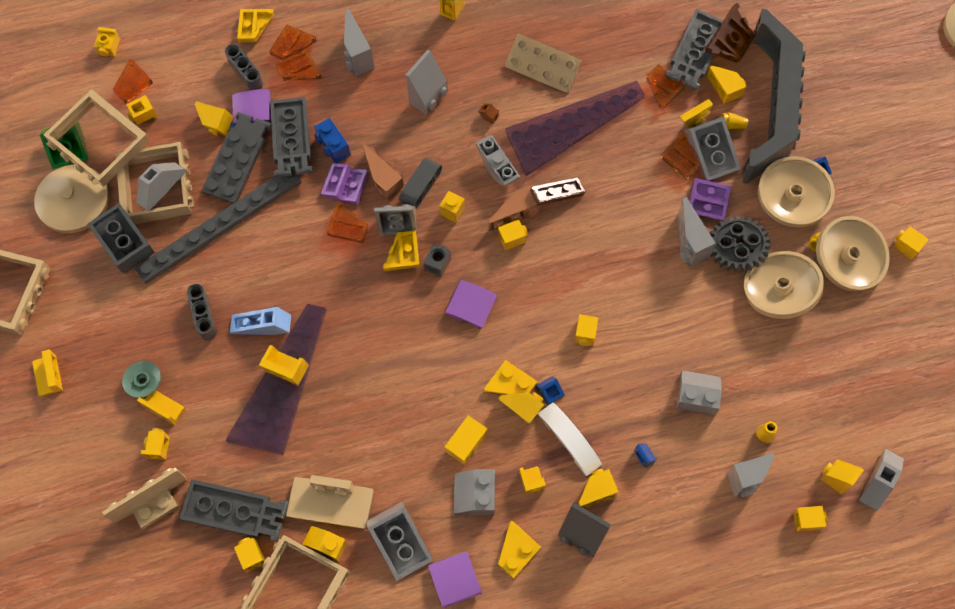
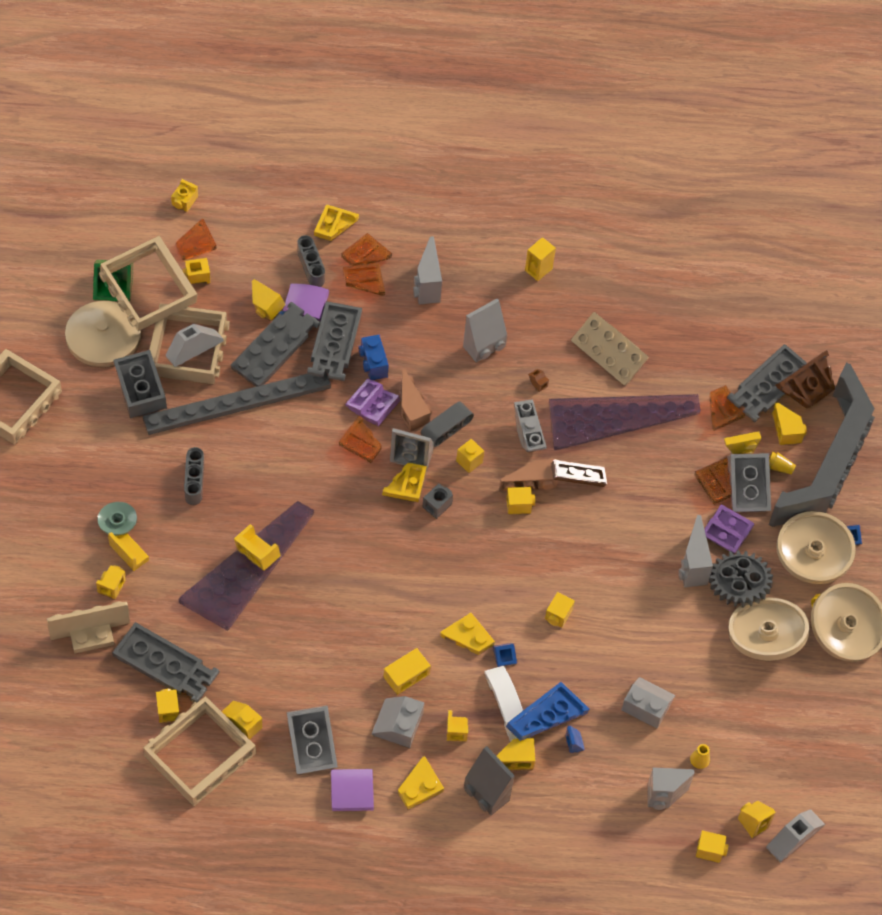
camera: 10 degrees right, 10 degrees down
yellow panel [32,349,63,397] -> none
light blue slope [230,307,291,335] -> none
tan bracket [286,475,374,529] -> none
medium lavender slope [445,280,497,329] -> none
yellow slope [498,392,544,424] -> none
none -> blue wing [506,682,590,741]

